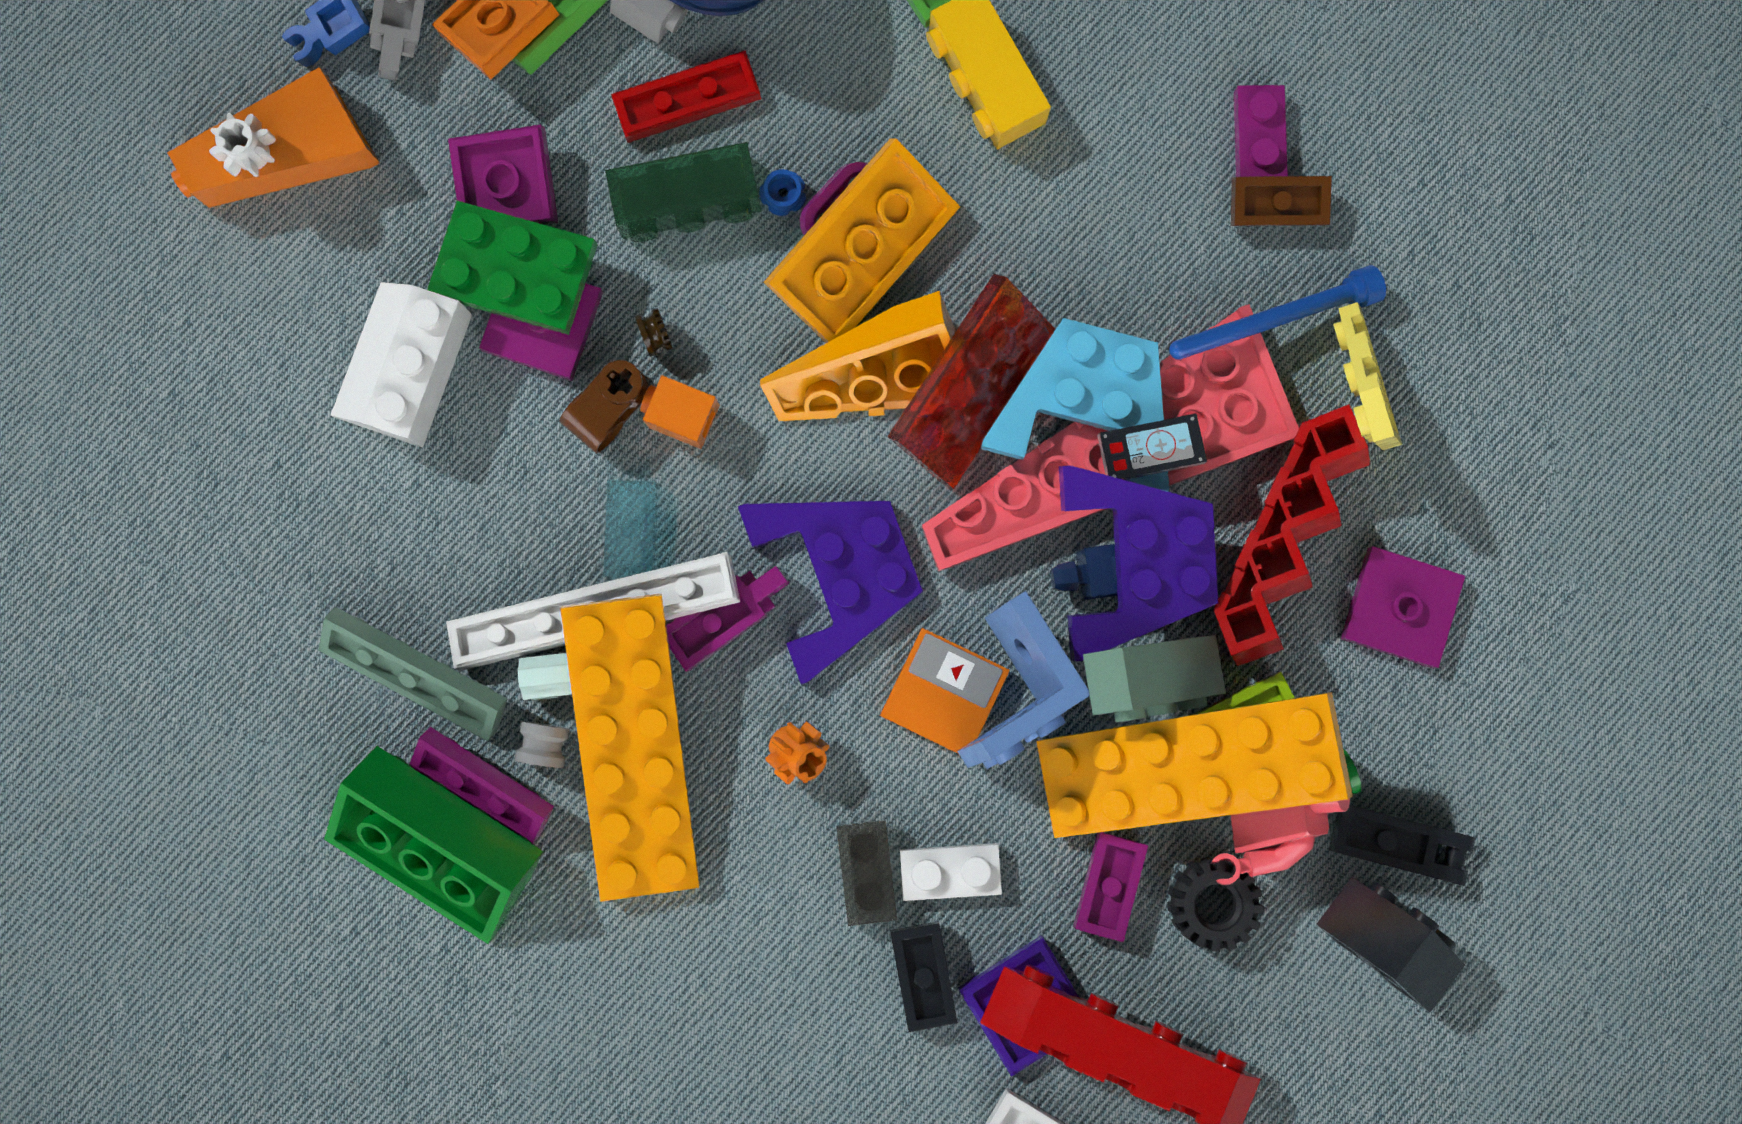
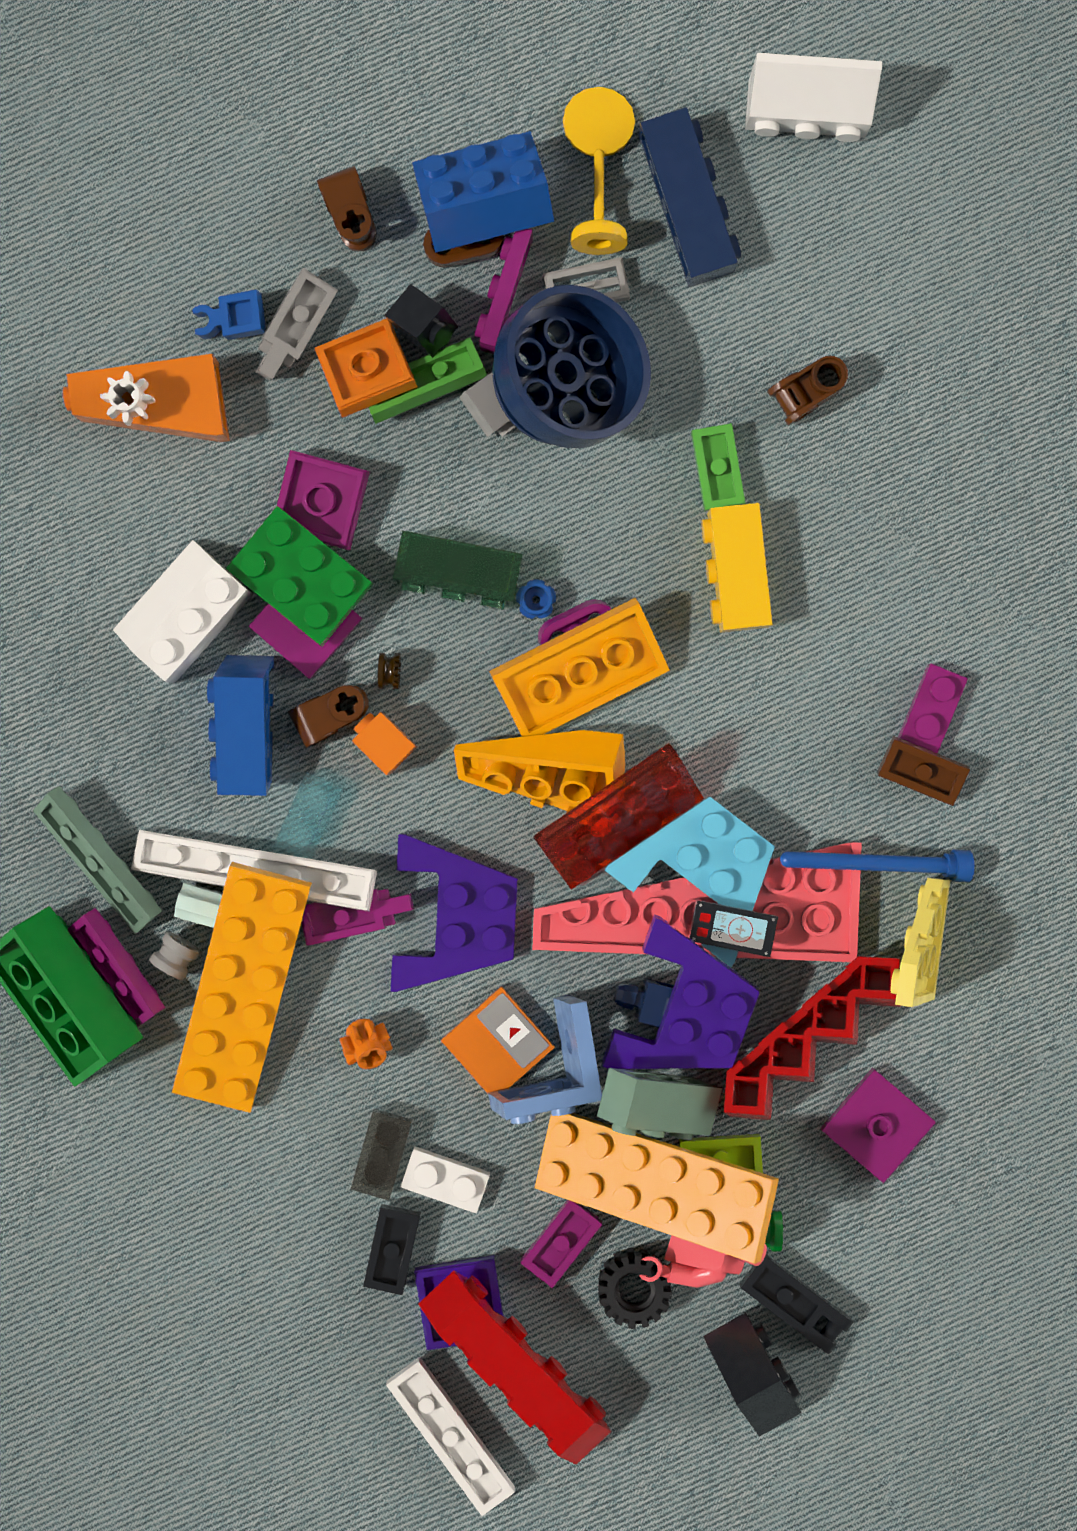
camera: 25 degrees right, 5 degrees up
red tile [611,50,761,143] -> none
none -> blue wedge [207,655,275,796]

